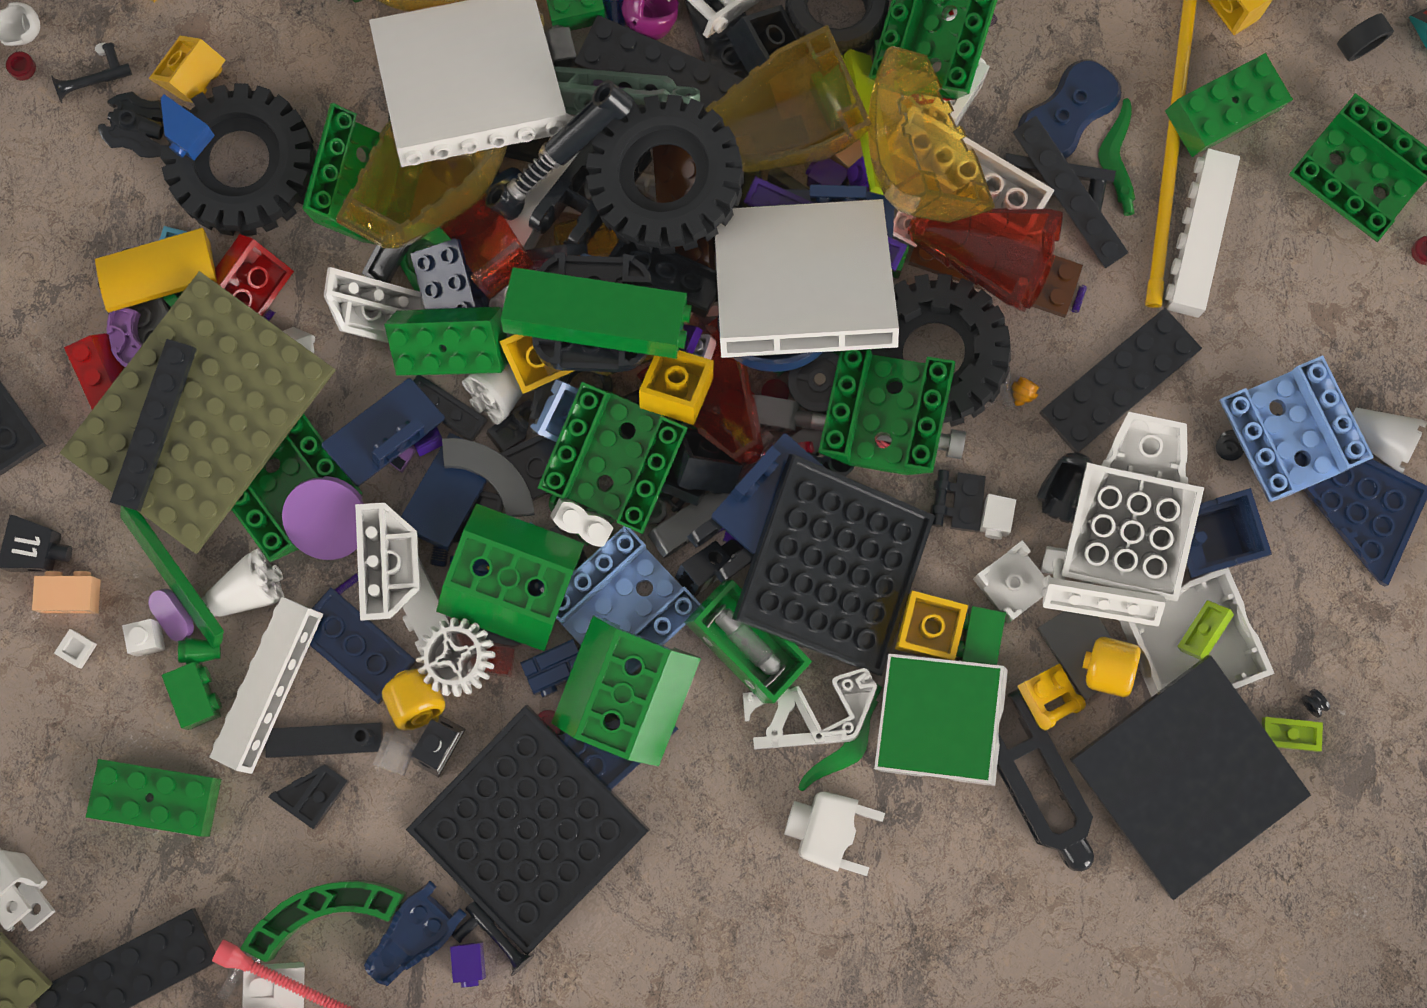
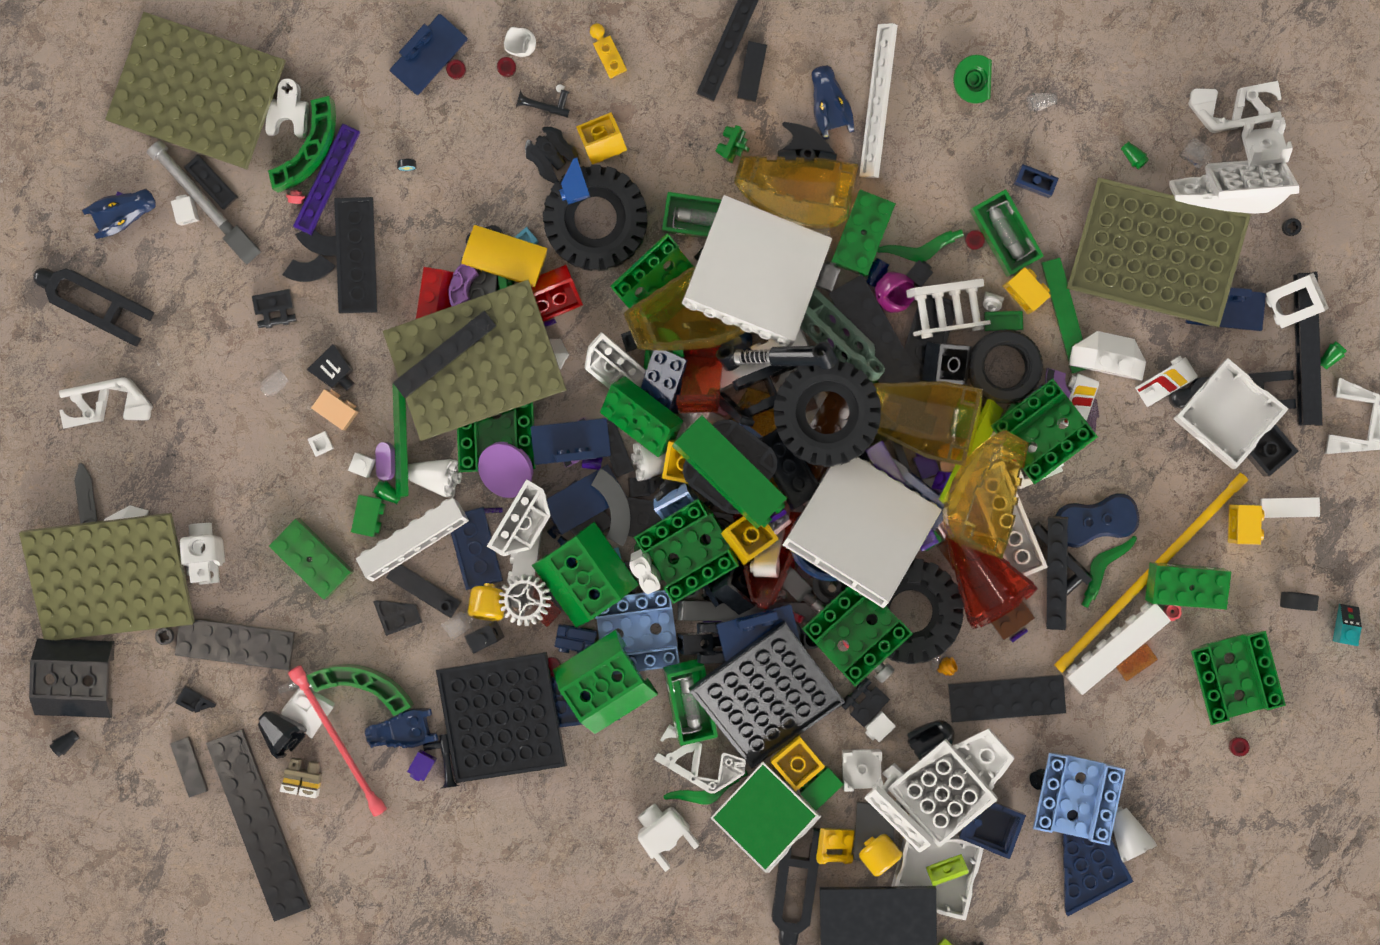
camera: 30 degrees right, 10 degrees up
none -> green piece [662,192,722,239]
none -> door [750,528,785,578]
none -> clear orange plate [1116,643,1158,682]
none -> coral plate [1163,605,1182,621]

